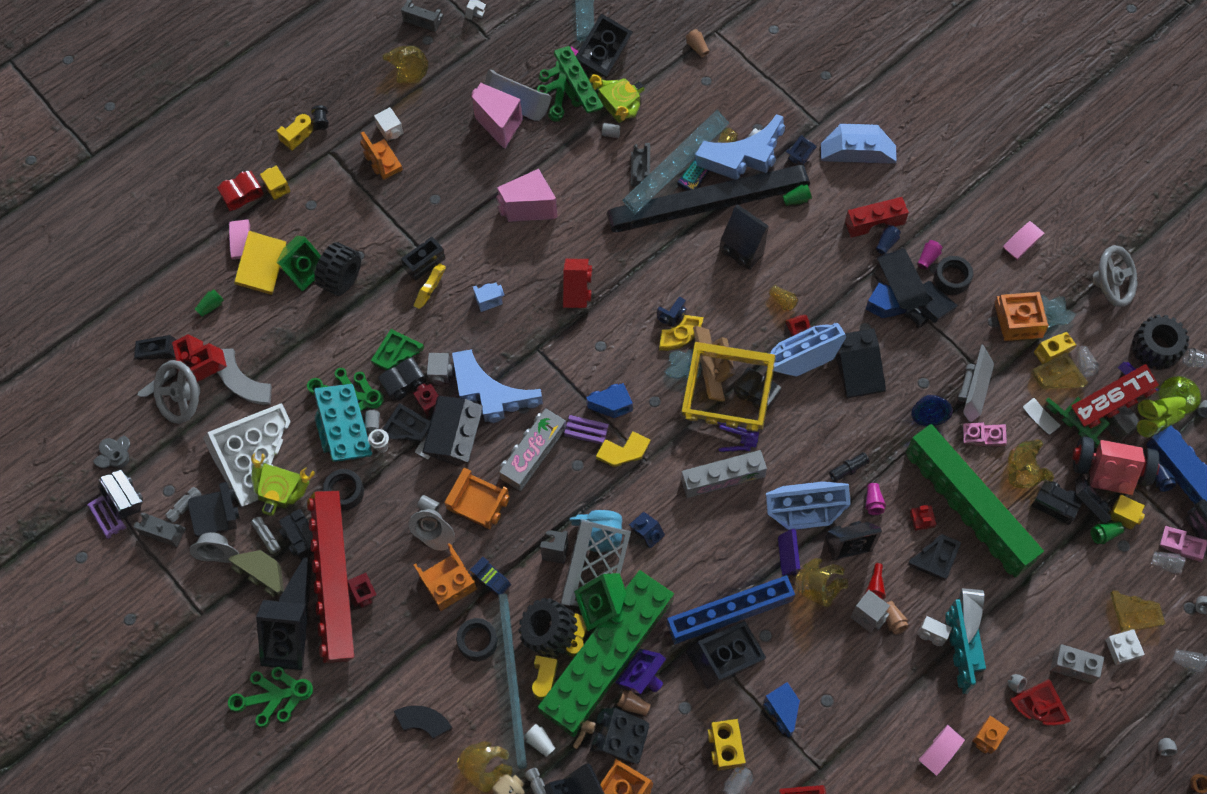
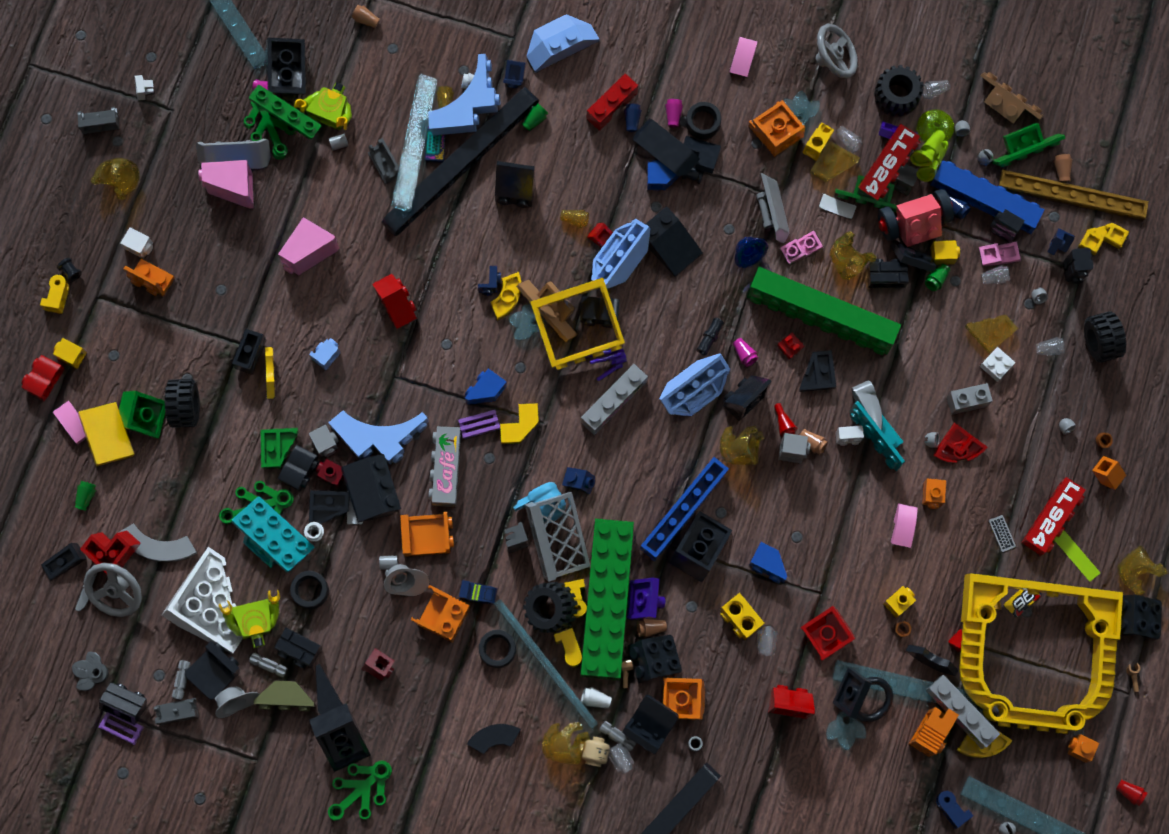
camera: 35 degrees left, 10 degrees up
red brick [307,491,354,663] -> none
light grey hinge [365,410,380,432] -> none
green slope [574,573,627,631] -> none
dark purple slope [778,529,800,576] -> none

